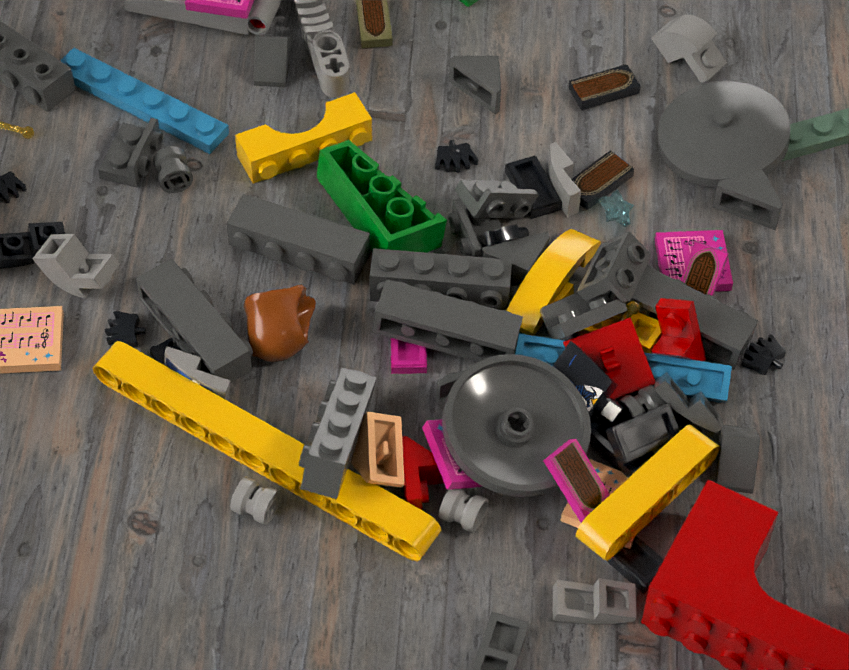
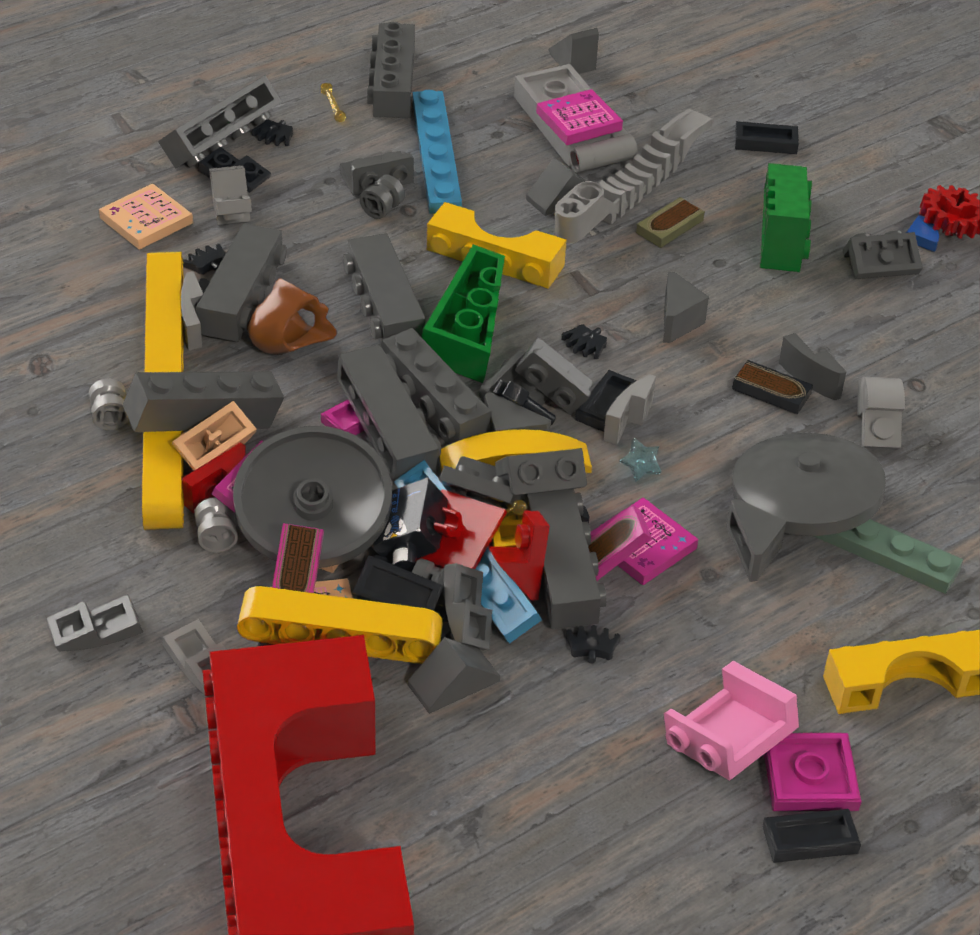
camera: 50 degrees right, 10 degrees down
tile [572,150,634,210] -> none
none -> dark grey slope [779,333,846,400]

